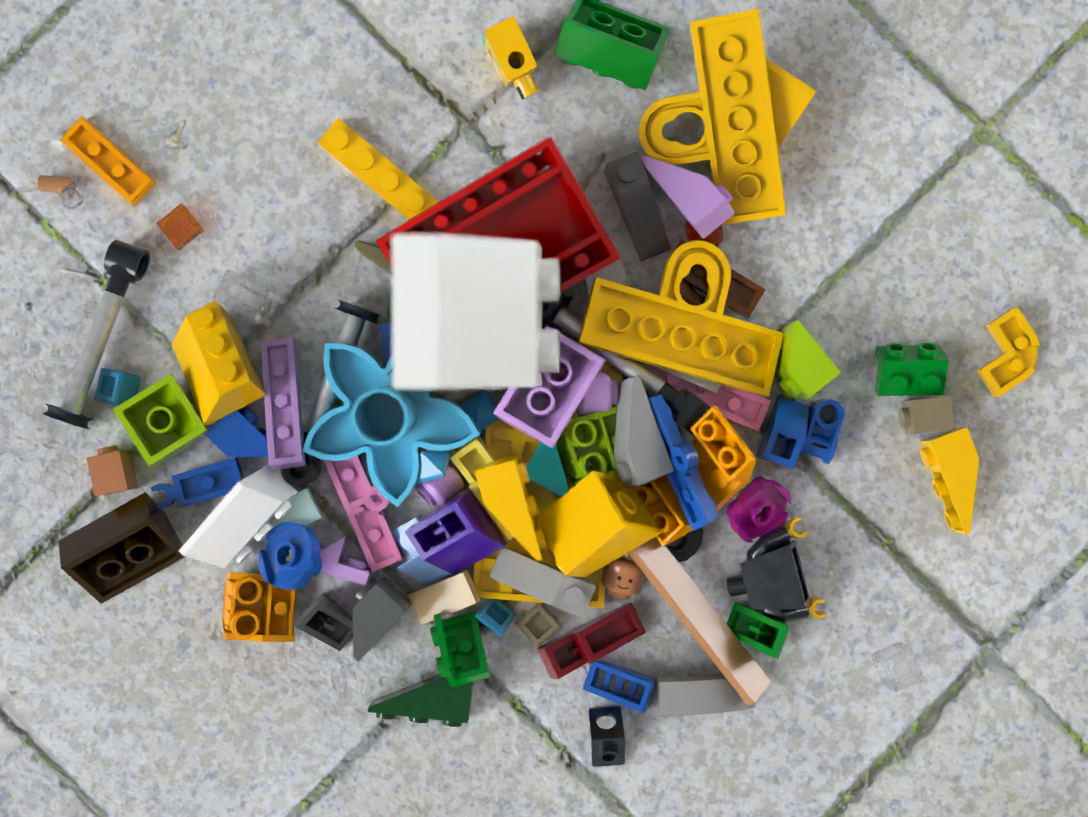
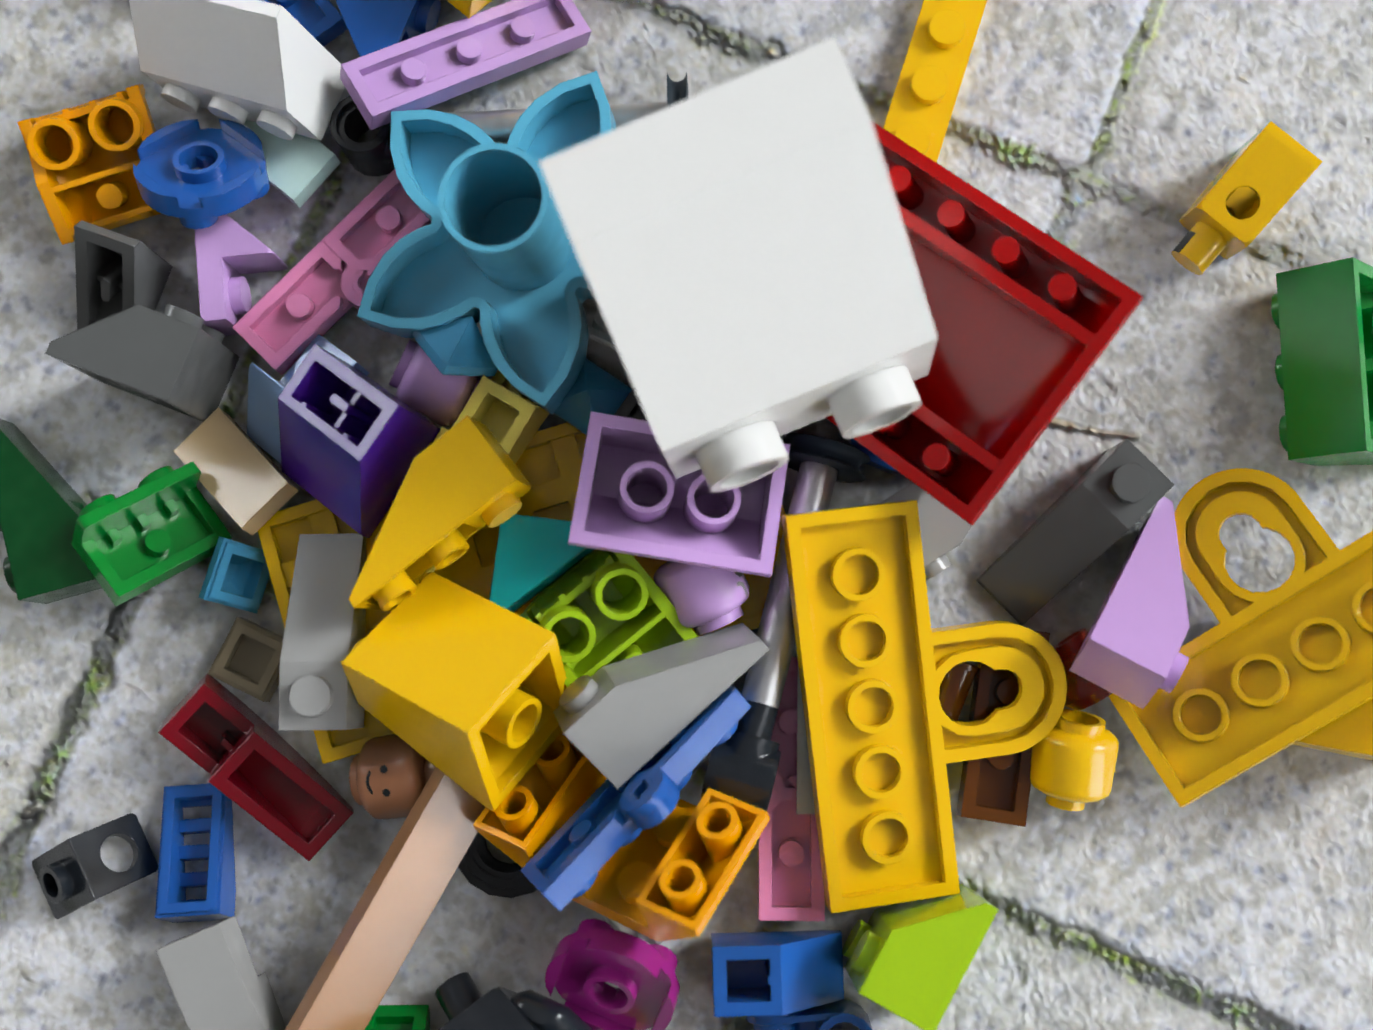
camera: 70 degrees right, 5 degrees down
none -> yellow head [1030,709,1119,811]

